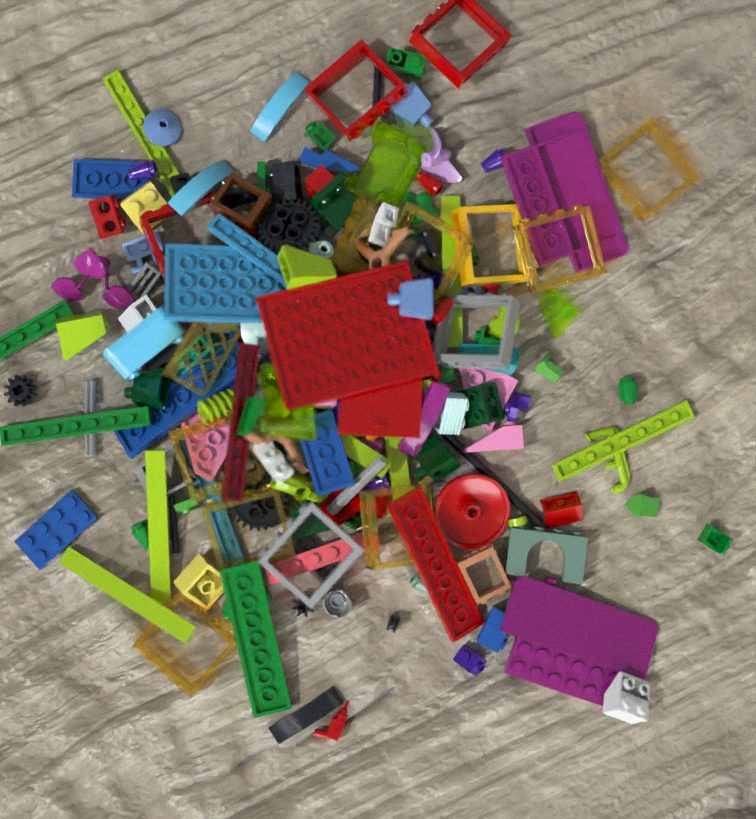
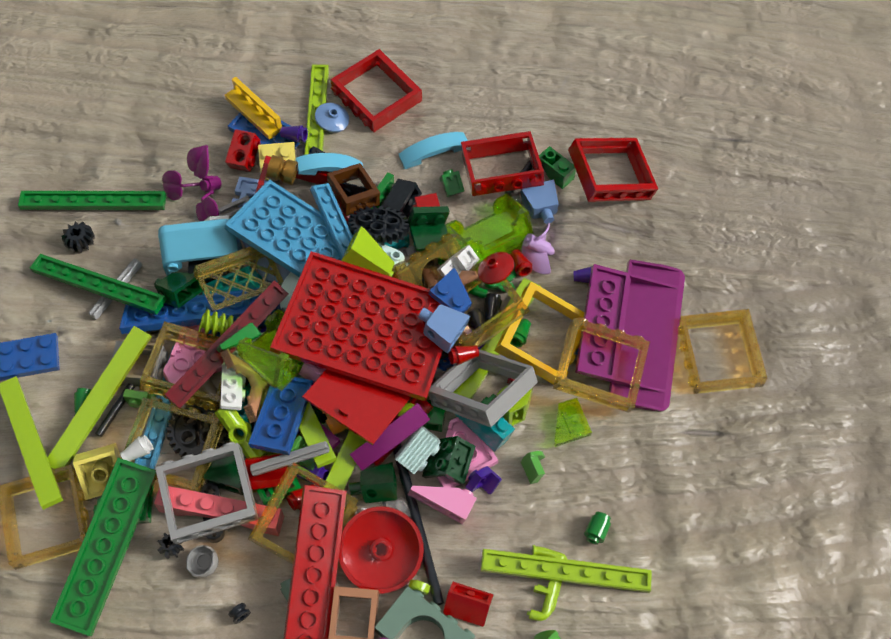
camera: 35 degrees right, 25 degrees down
lime slope [55,311,109,360] -> none
blue slope [298,147,360,176] -> none
none -> white cone [120,435,154,461]
none -> yellow fence [225,77,282,140]
none -> pearl gold wheel [266,155,298,185]
none -> red window [331,49,422,132]
none -> blue wing [429,268,472,313]
none -> red dish [478,252,514,284]

